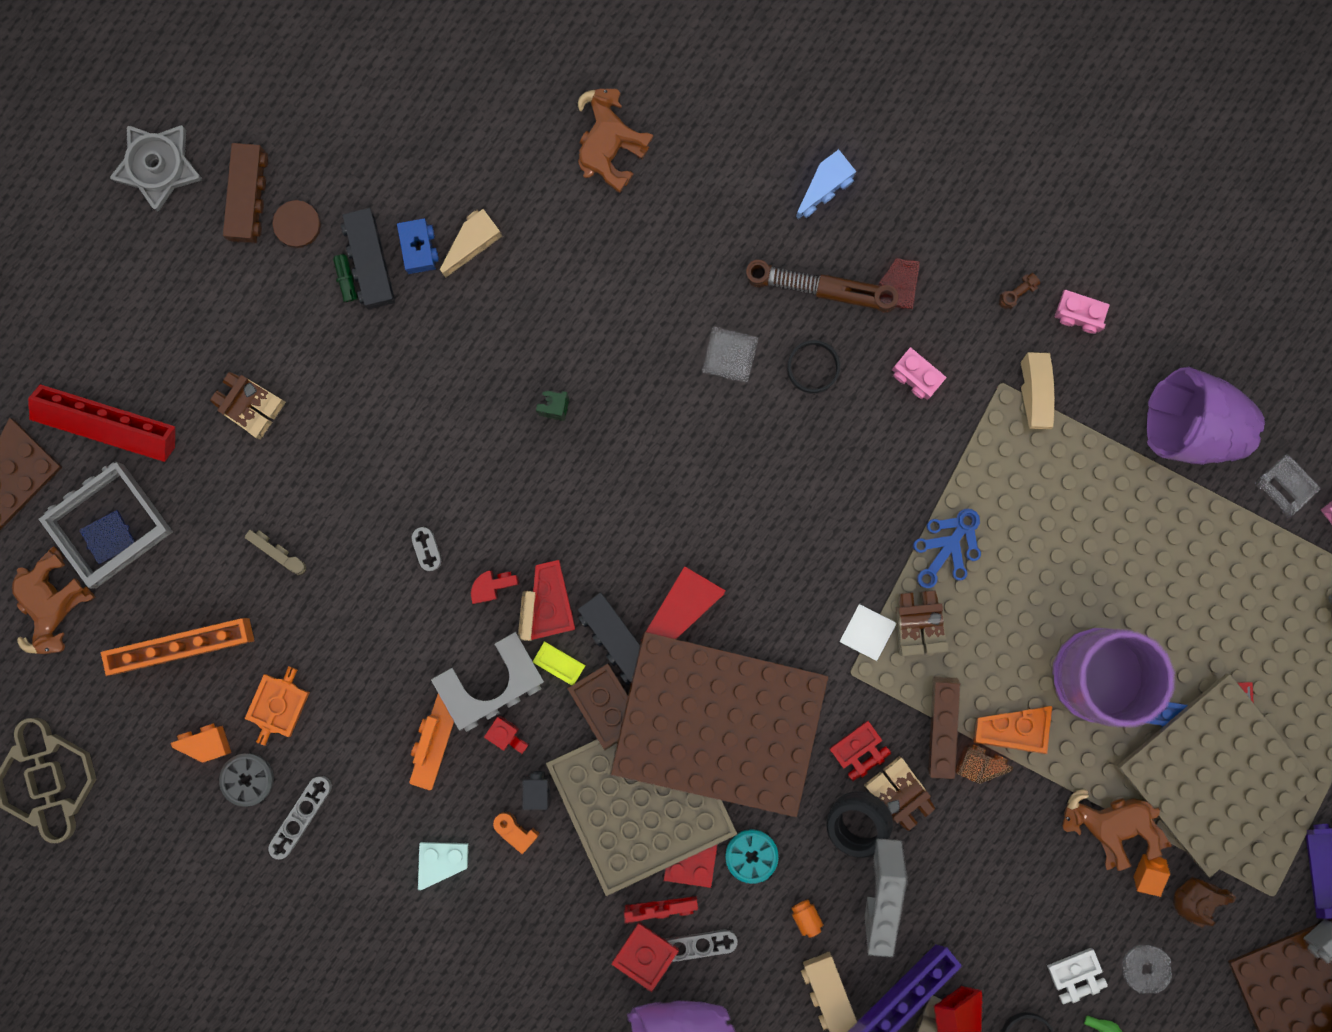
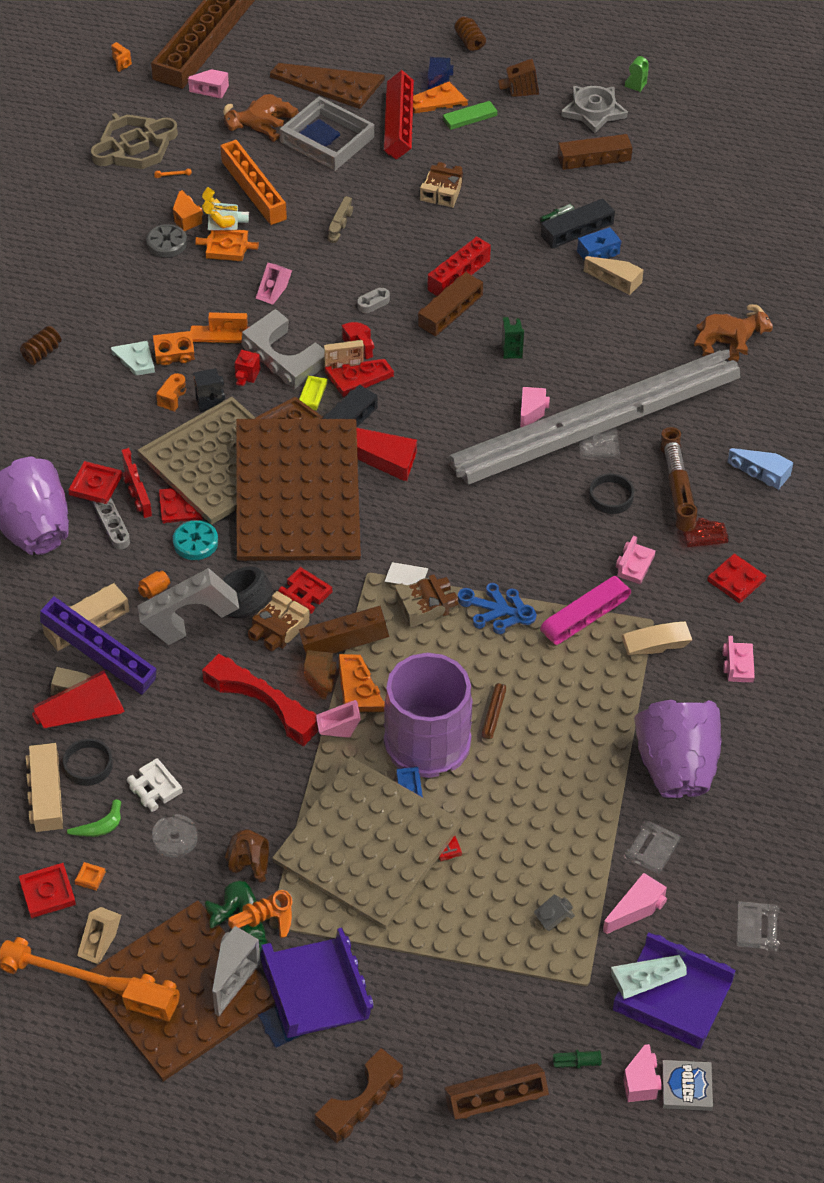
camera: 75 degrees right, 35 degrees down
light grey beam [269,776,332,860] -> none
reddish brown tile [272,200,321,248] -> none
reddish brown bar [999,273,1040,309] -> none
dark orange animal [1062,789,1172,871] -> none
orange brick [1134,854,1170,897] -> none
none -> reddish brown piece [20,326,62,366]
none -> orange brick [153,331,195,365]
none -> orange hinge [154,169,192,178]
none -> torso [202,187,249,230]
none -> red arch [202,654,319,747]
none -> dark green piece [205,881,268,951]
none -> orange piece [228,890,292,938]
none -> bright pink slope [256,263,292,304]
none -> bright pink slope [316,700,361,738]
none -> orange wing [413,82,468,113]
none -> reddish brown brick [418,272,483,336]
none -> red brick [427,237,491,296]
none -> clear blue slope [428,57,454,90]
none -> bright green tile [443,101,497,130]
none -> piece [449,350,740,485]
none -> reddish brown axle [482,683,506,739]
none -> reddish brown torso [498,58,539,97]
none -> bright pink slope [520,387,550,428]
none -> dark pink beam [540,576,631,645]
none -> bright green leg [625,56,649,92]
none -> red plate [707,553,766,604]

